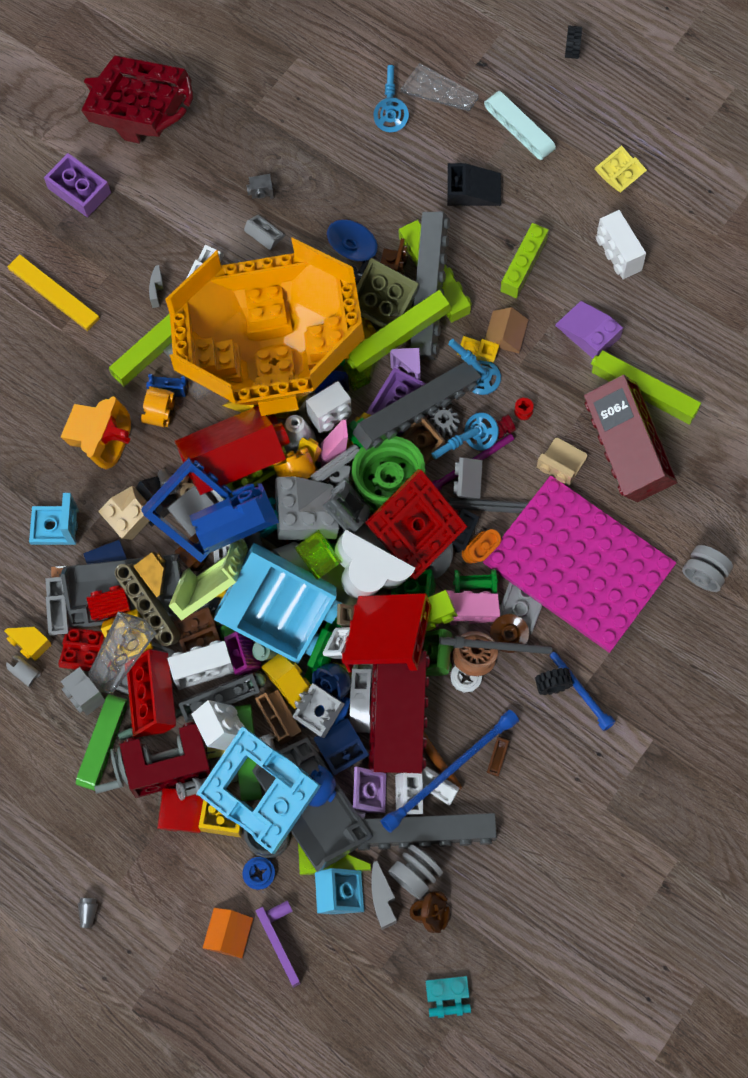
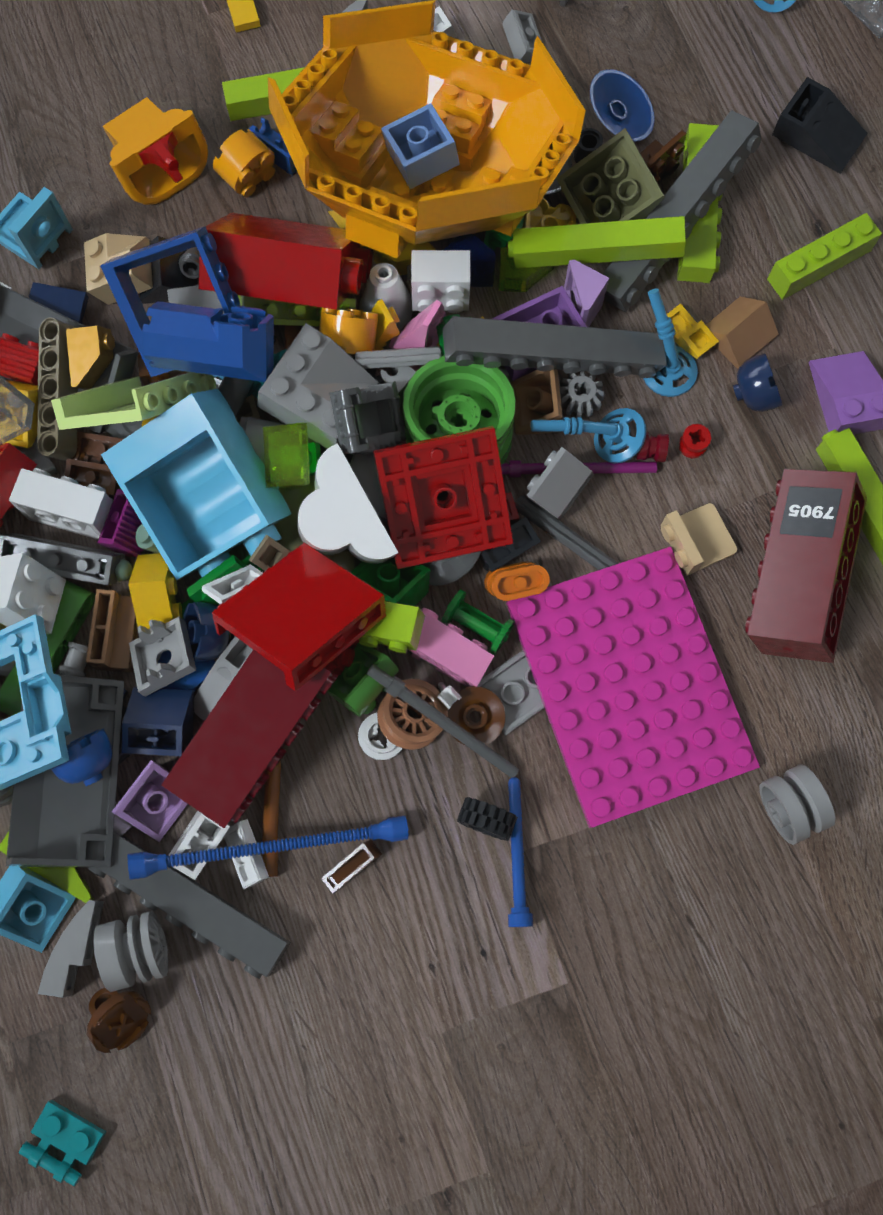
camera: 30 degrees right, 5 degrees up
none -> medium blue brick [381,103,460,189]
none -> white hand [437,682,461,709]
none -> dark blue cylinder [732,353,783,412]

